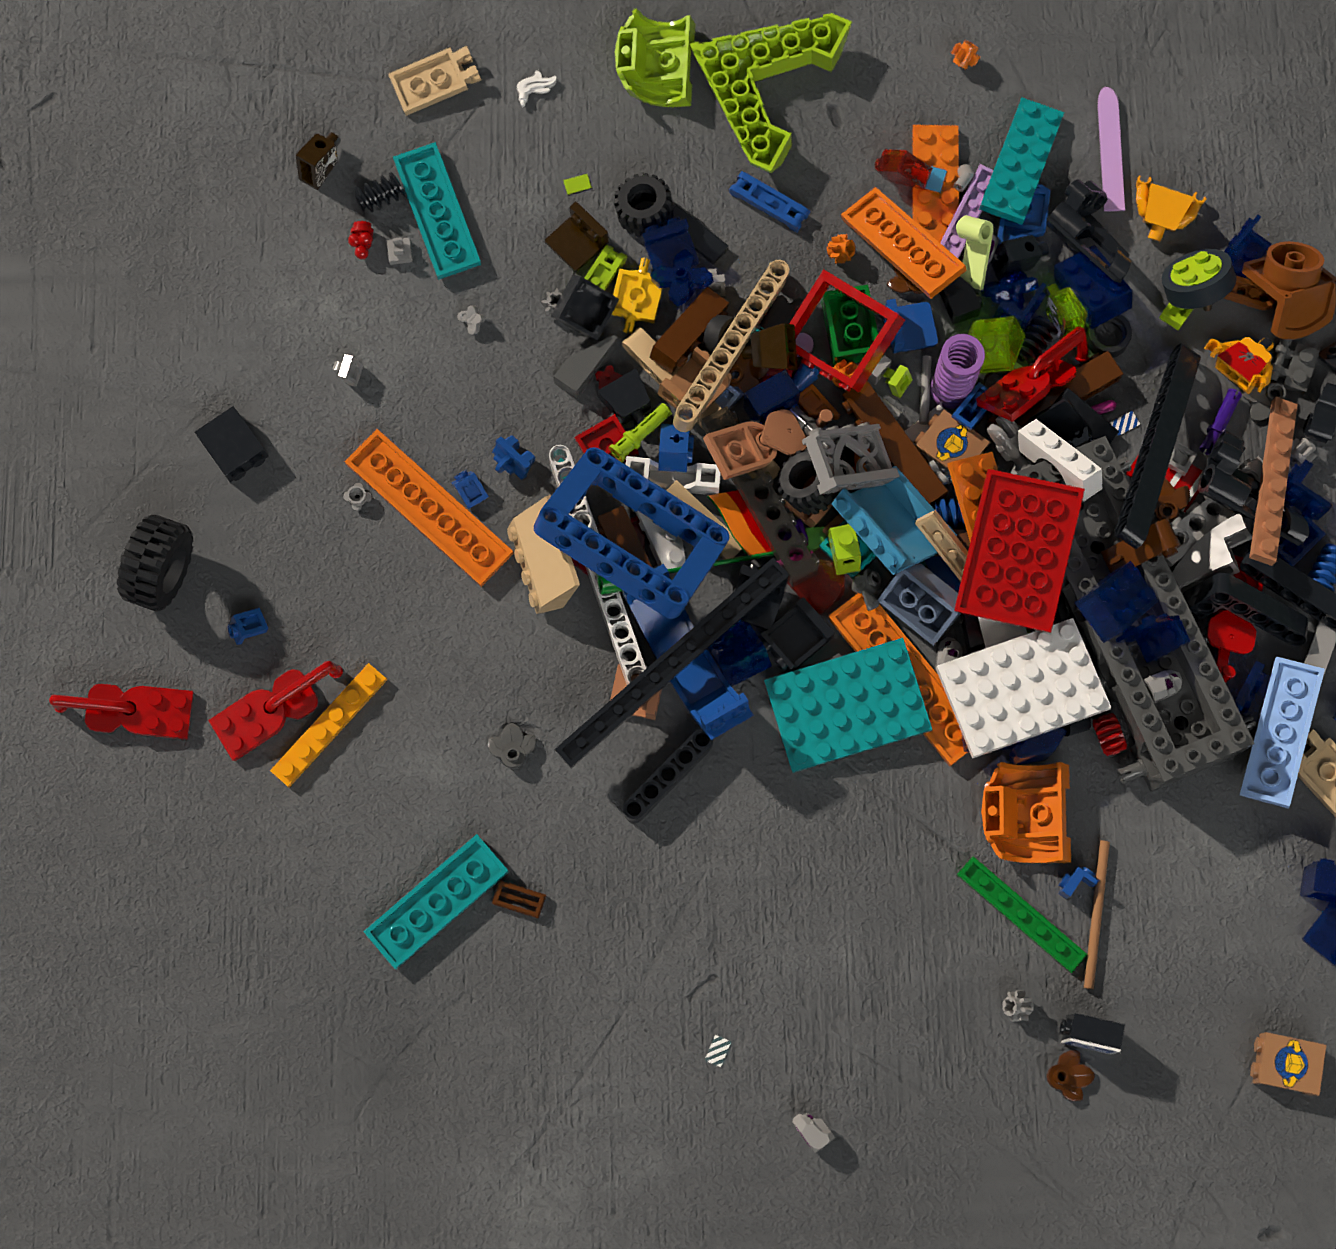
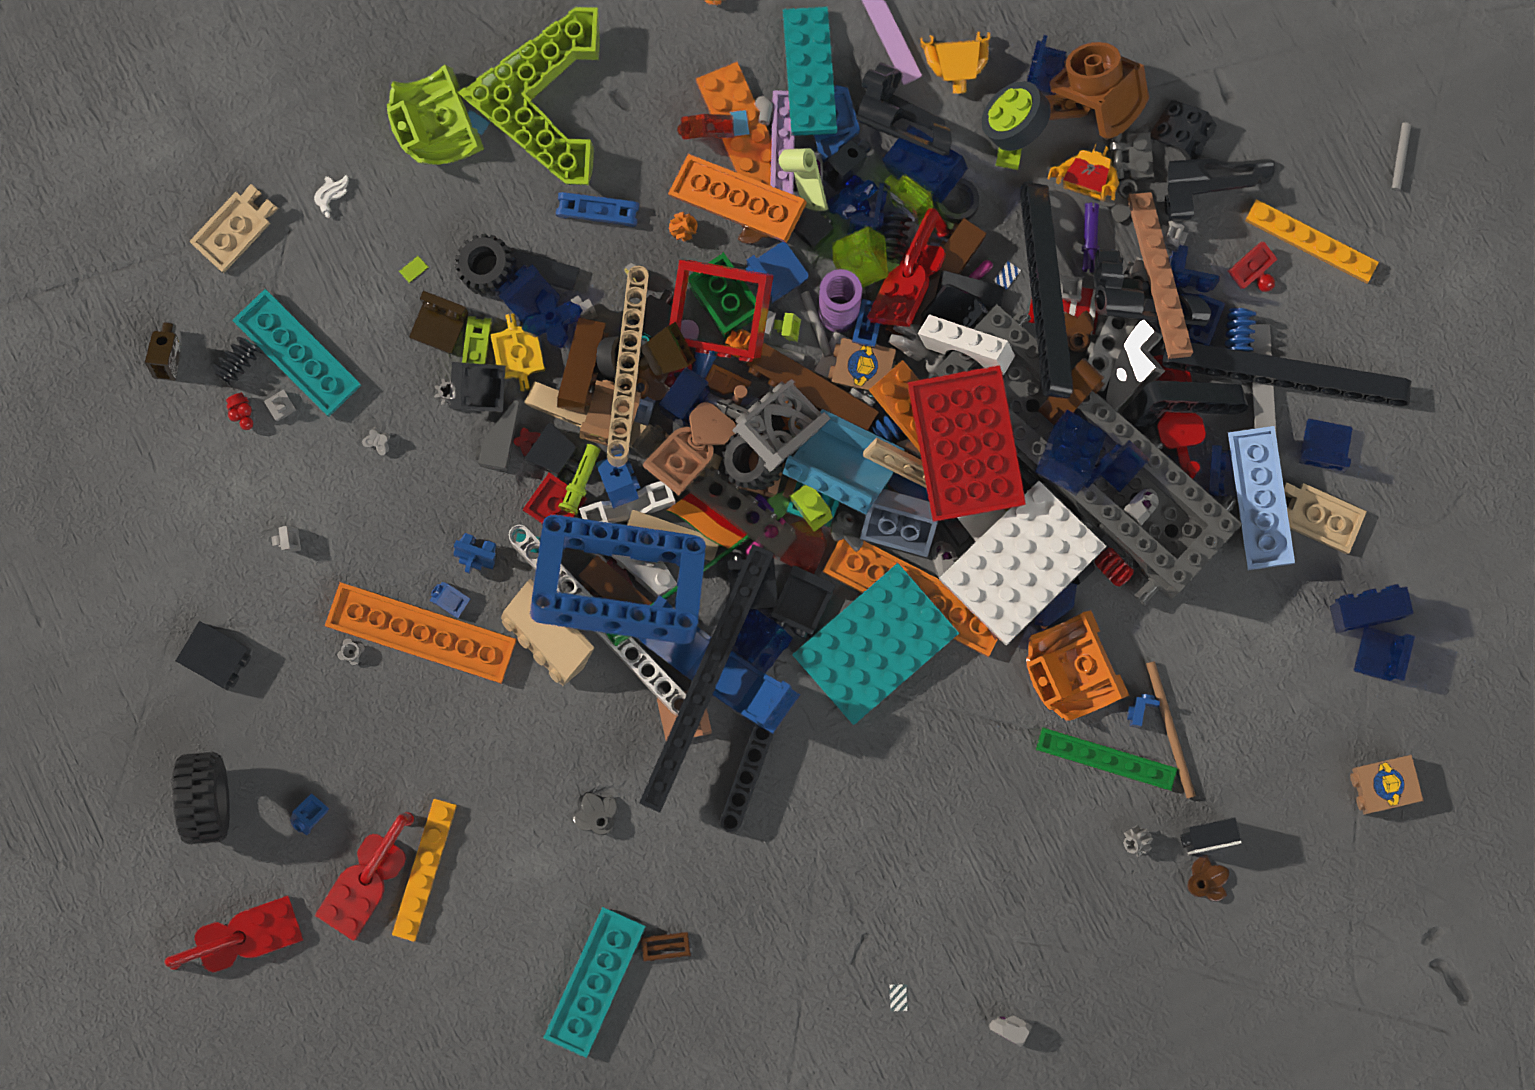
camera: 25 degrees left, 5 degrees up
none -> dark azure sticker [467,110,490,136]

